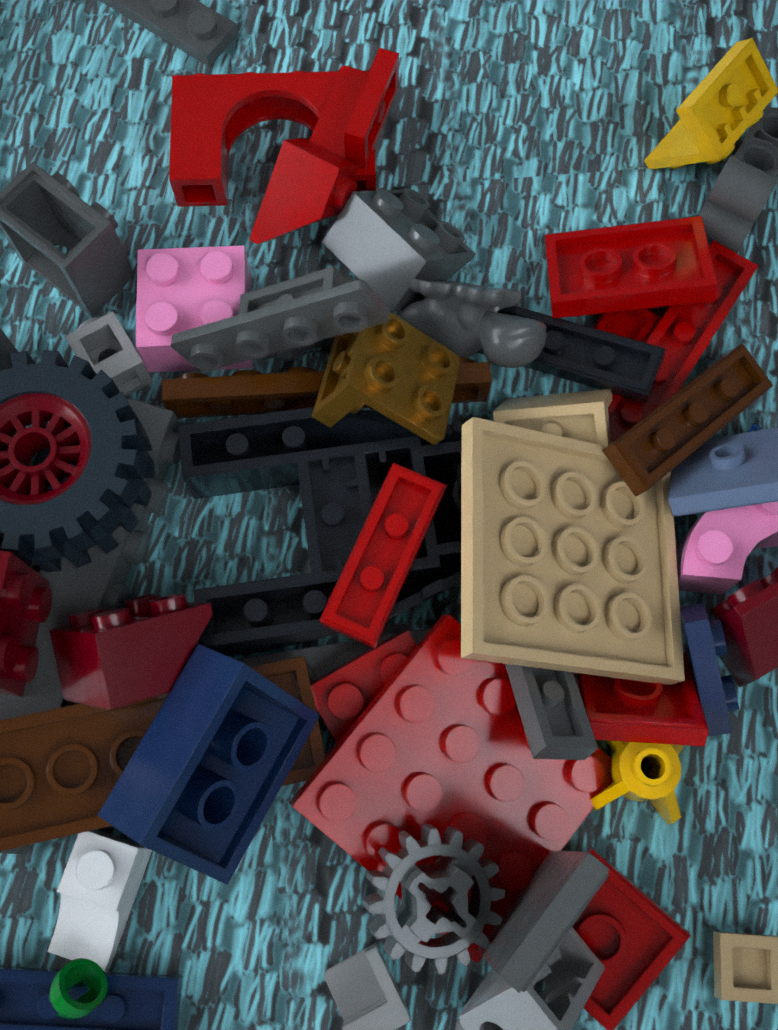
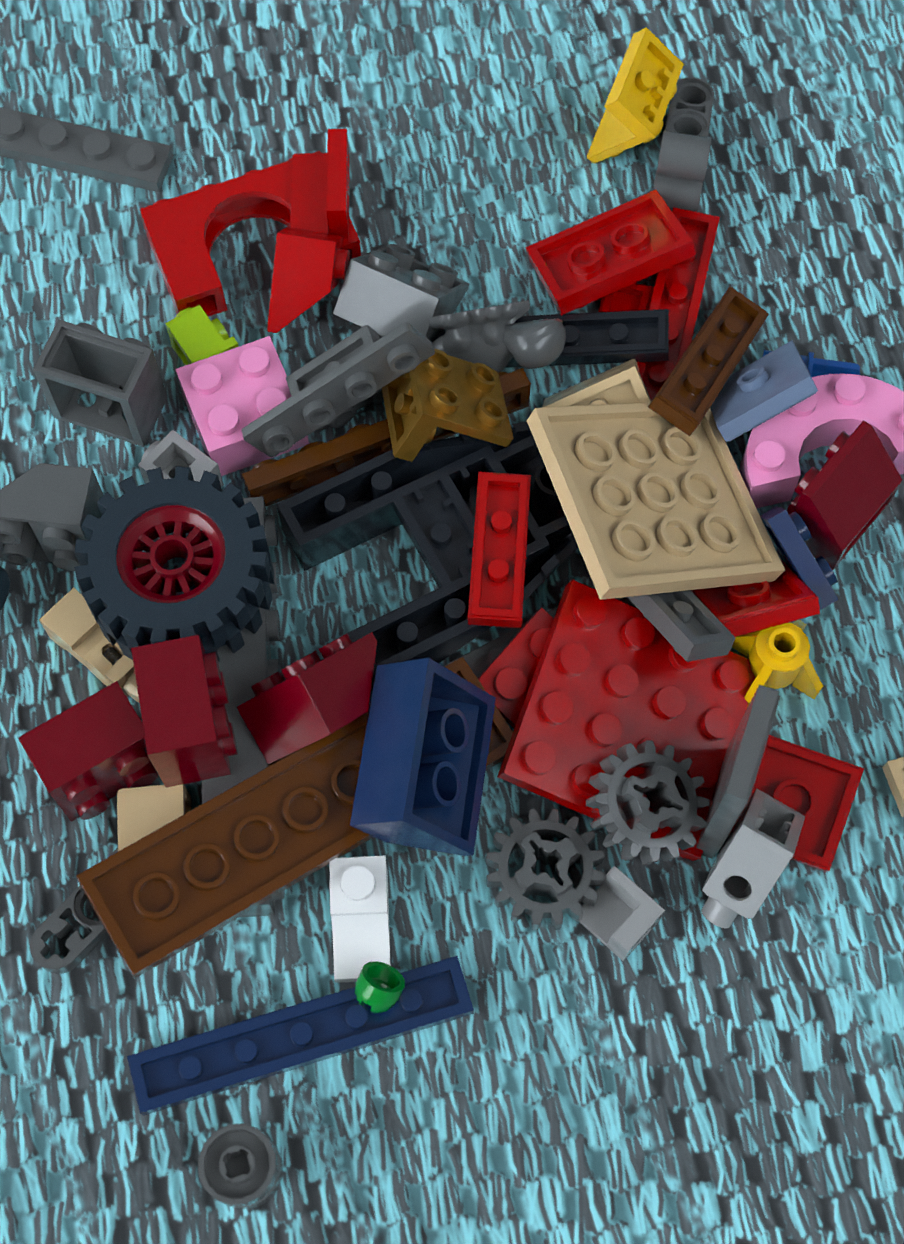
camera: 20 degrees left, 5 degrees down
none -> lime brick [165,305,239,366]
none -> dark grey gear [486,808,606,931]

